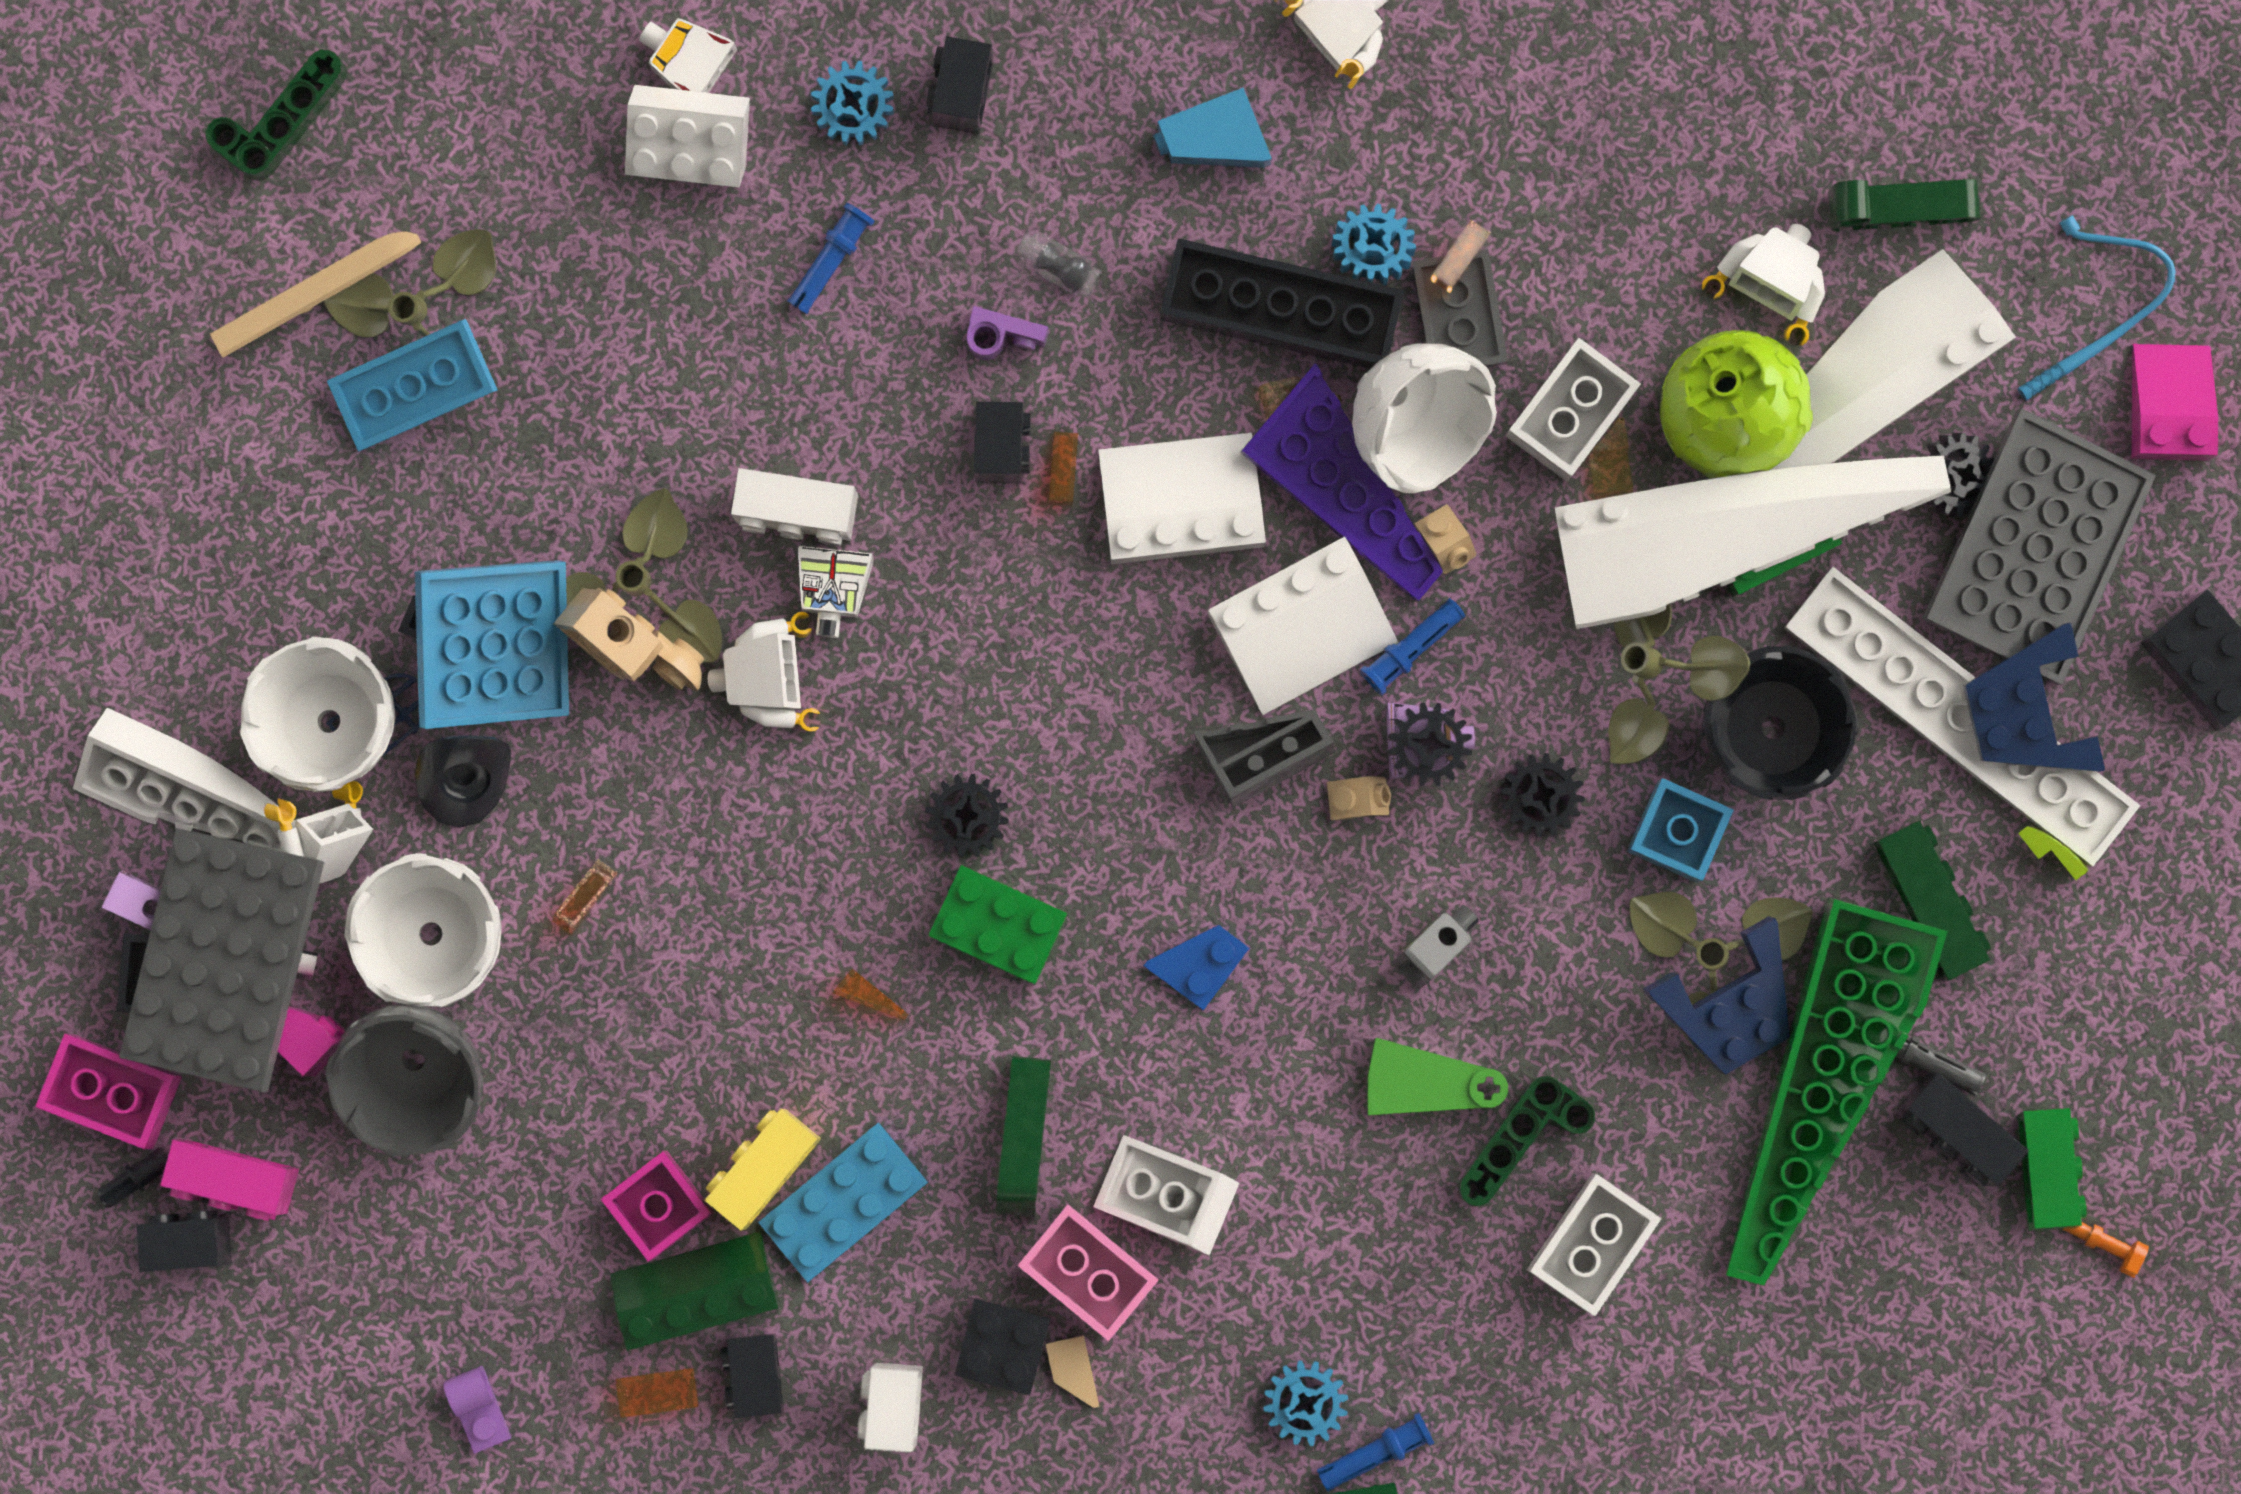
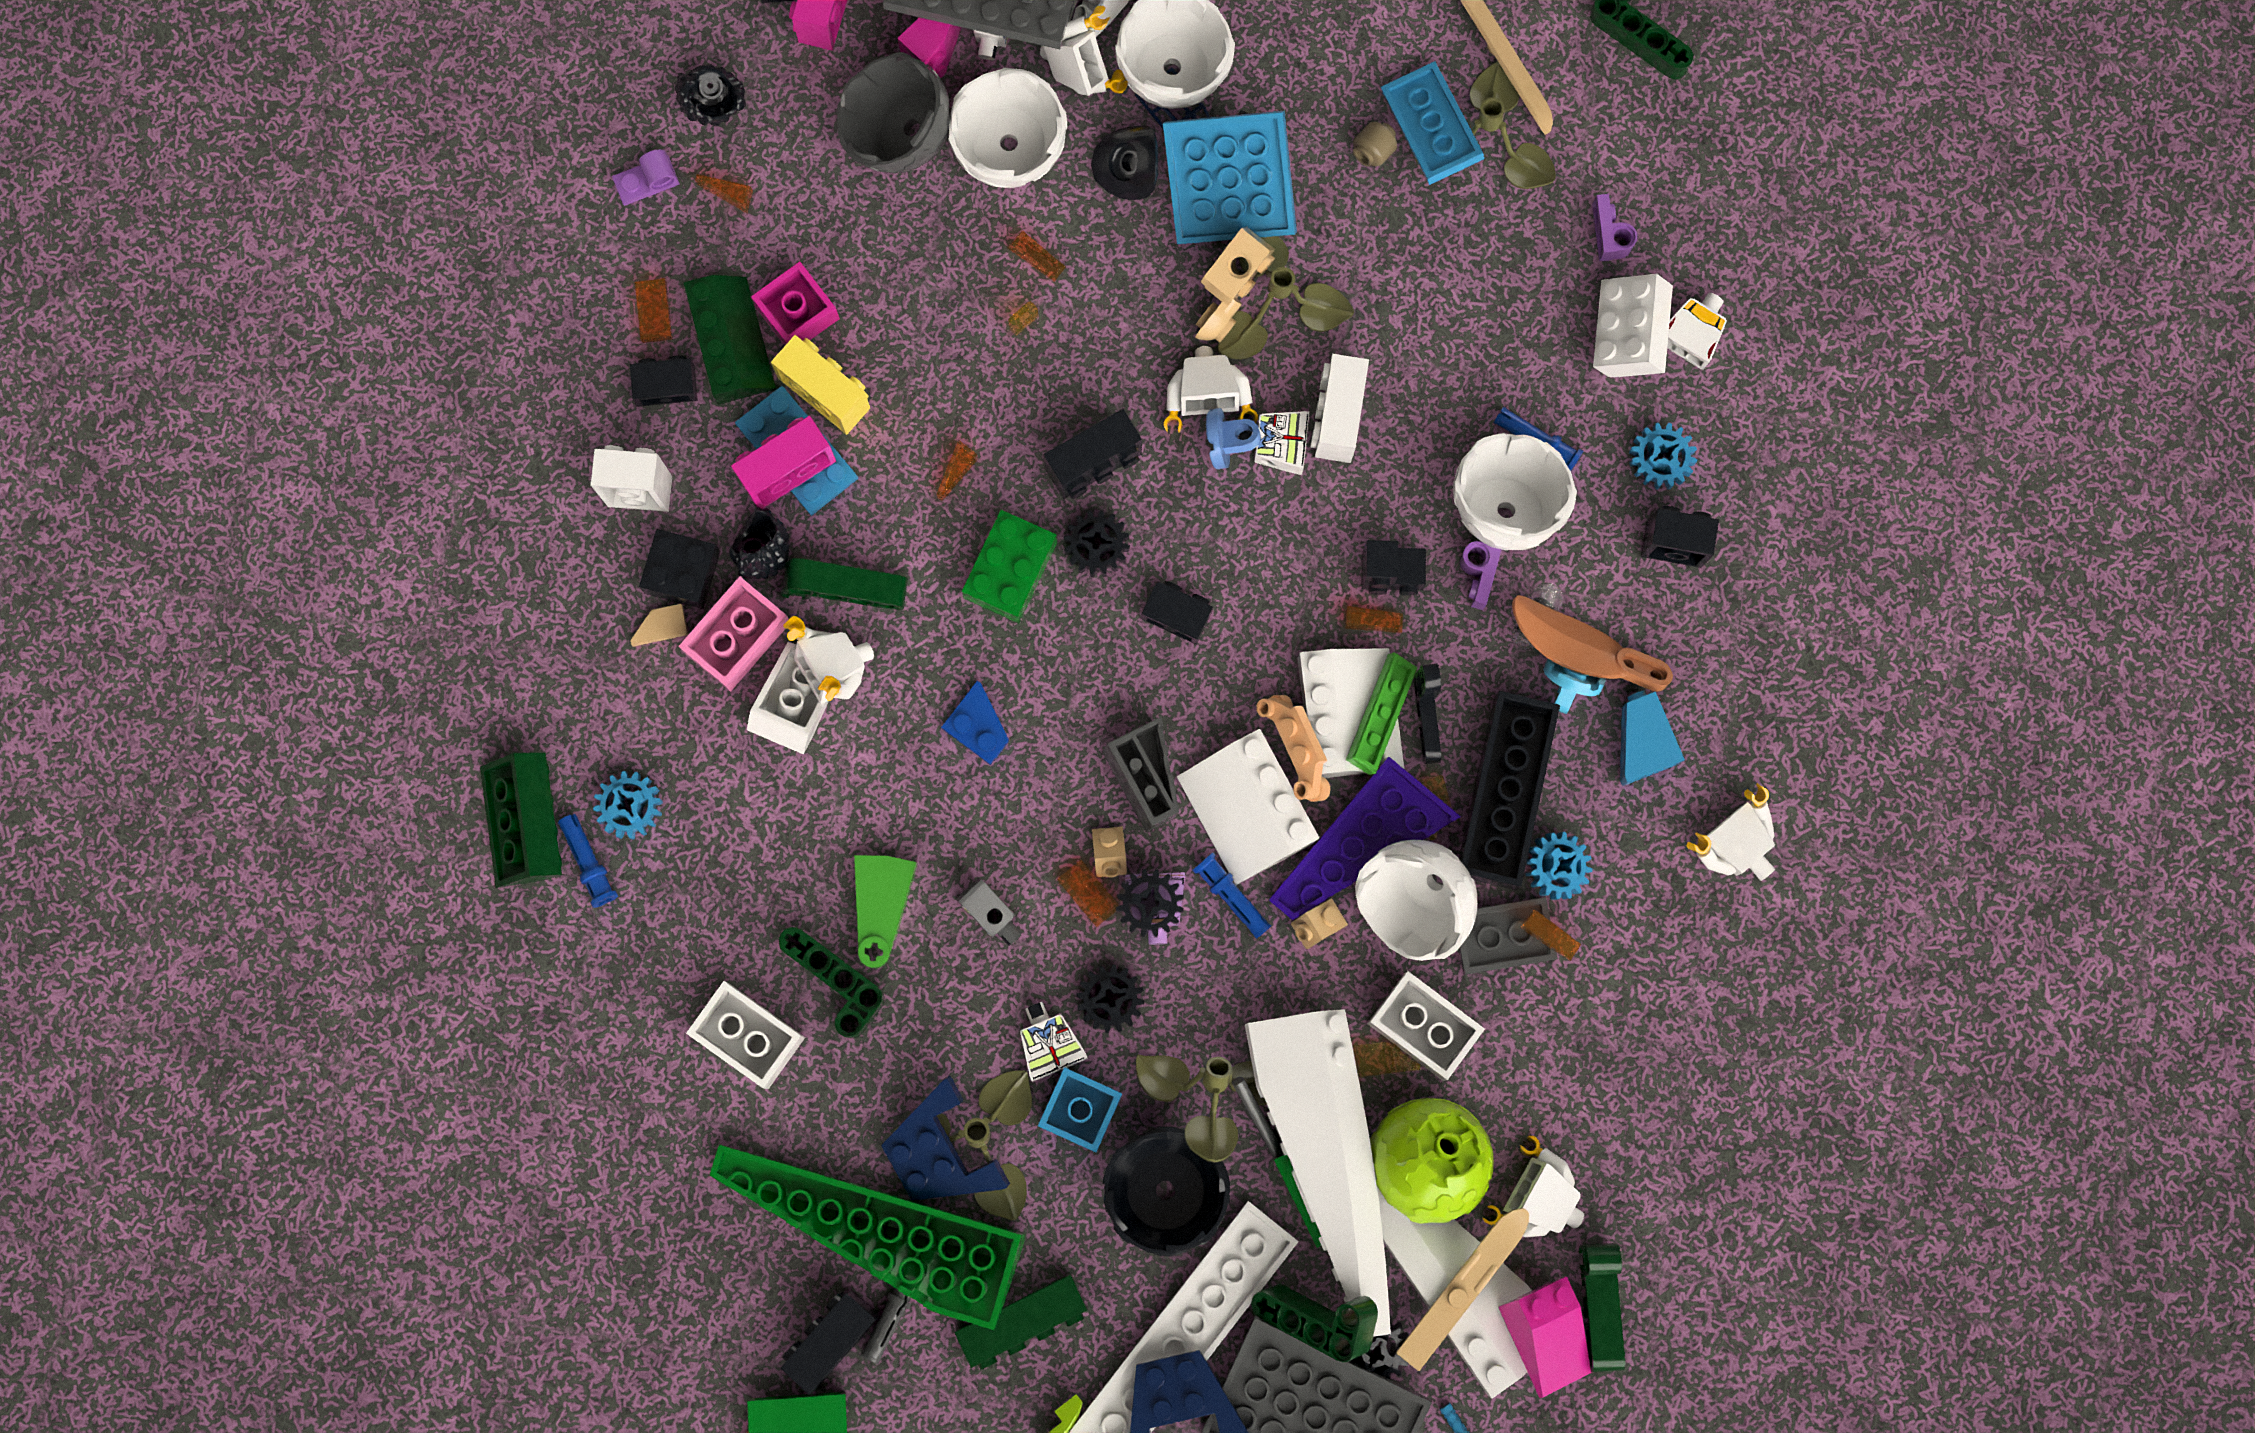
camera: 90 degrees right, 5 degrees down
none -> black hair [675,64,746,126]
none -> clear orange piece [695,174,753,214]
none -> black hair [729,507,790,579]
none -> dark pink brick [731,415,836,509]
none -> white torso [783,616,874,704]
none -> clear yellow tile [1008,301,1039,336]
none -> torso [1020,1002,1088,1082]
none -> black brick [1043,409,1142,500]
none -> clear orange plate [1057,860,1119,928]
none -> black brick [1141,581,1213,645]
none -> medium blue tile [1206,408,1261,469]
none -> dark grey bar [1232,1077,1283,1157]
none -> dark green beam [1251,1284,1378,1363]
none -> light nougat plate [1257,695,1330,802]
none -> bright green tile [1346,652,1418,775]
none -> dark tan head [1353,122,1397,167]
none -> tan piece [1396,1208,1529,1371]
none -> black beam [1414,663,1441,764]
none -> white piece [1453,433,1577,550]
none -> dark pink slope [1498,1277,1591,1398]
none -> nougat plant [1512,595,1673,692]
none -> medium azure tile [1543,659,1606,714]
none -> medium lavender plate [1592,194,1638,261]

